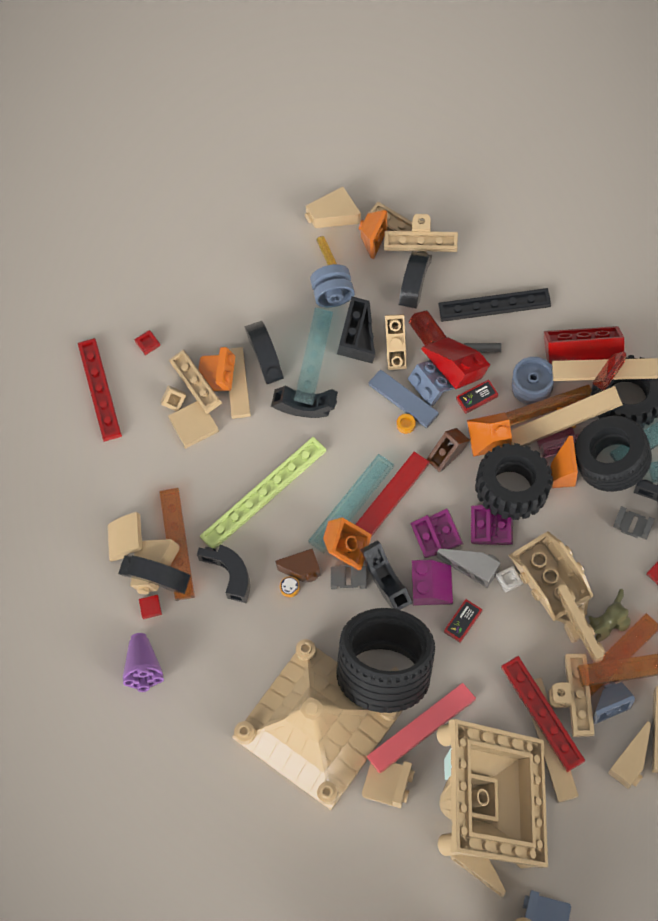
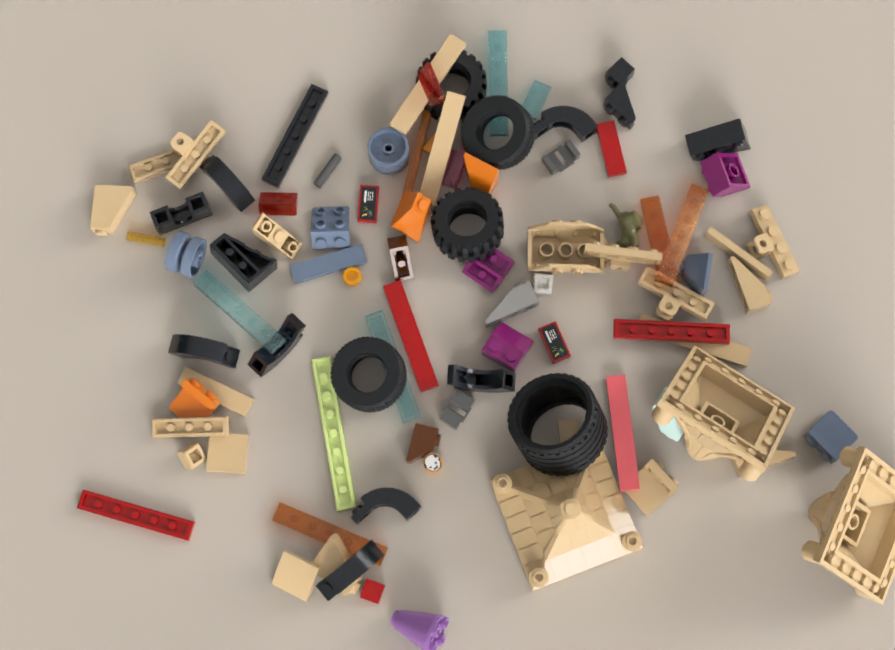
camera: 60 degrees left, 10 degrees up
red tile [134,330,160,355] -> none
orange slope [323,517,372,570] -> none
orange slope [359,210,388,259] -> none
magenta slope [410,509,463,558] -> none
red slope [421,337,491,389] -> none
red slope [544,326,625,365] -> none
none -> black arch [150,191,213,235]
none -> black tyre [330,336,407,413]

